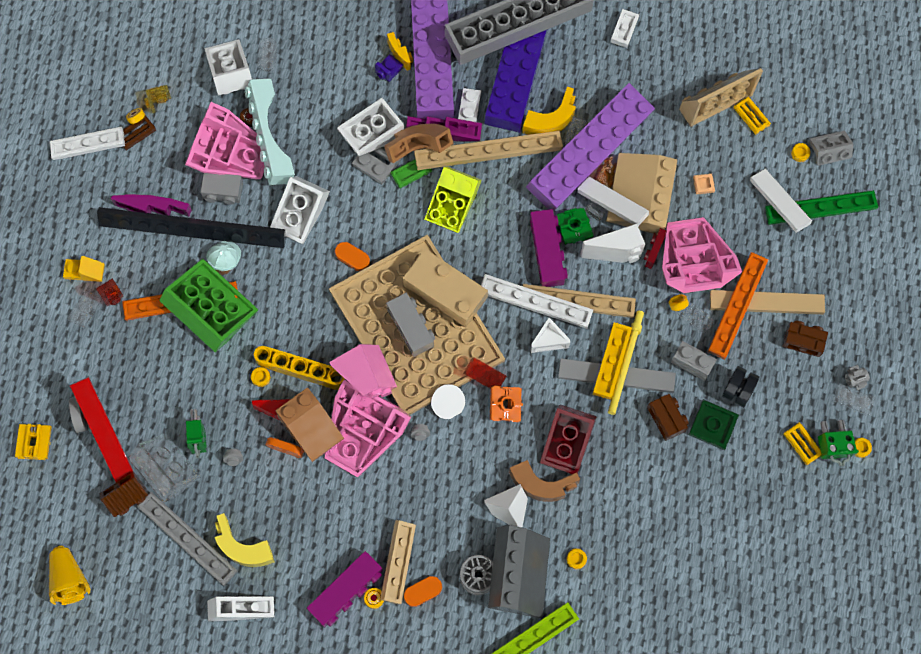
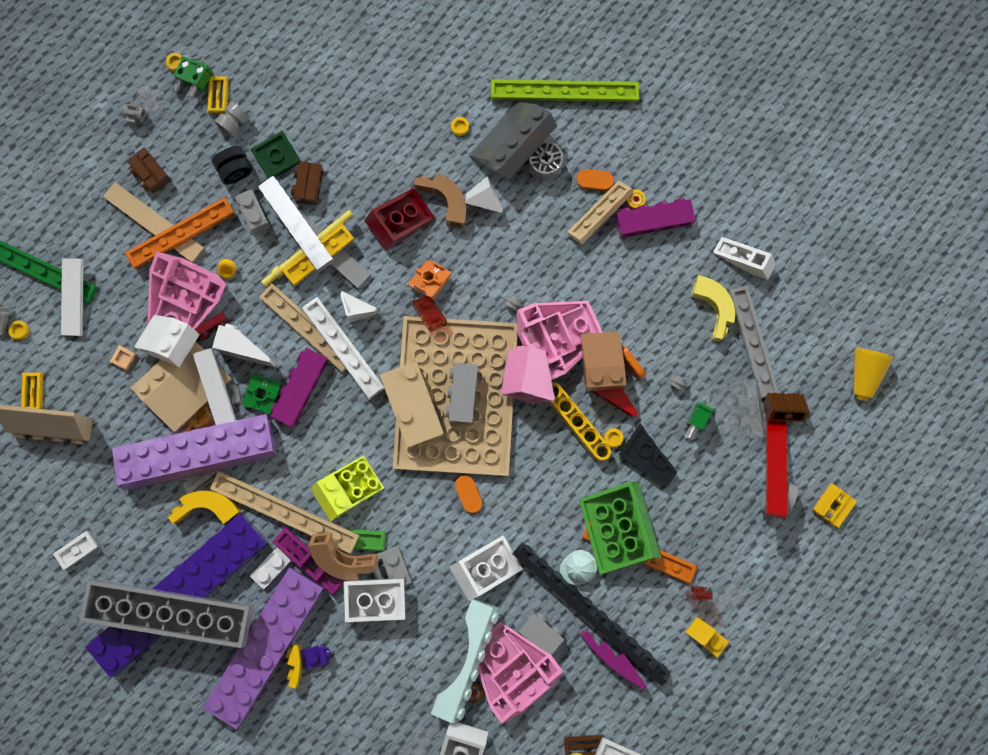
camera: 150 degrees left, 10 degrees up
white sticker [431,384,465,419] -> none
none -> white slope [134,315,199,367]
none -> light grey wheel [214,102,250,138]
none -> tile [258,176,334,272]
none -> black wing [618,423,677,488]

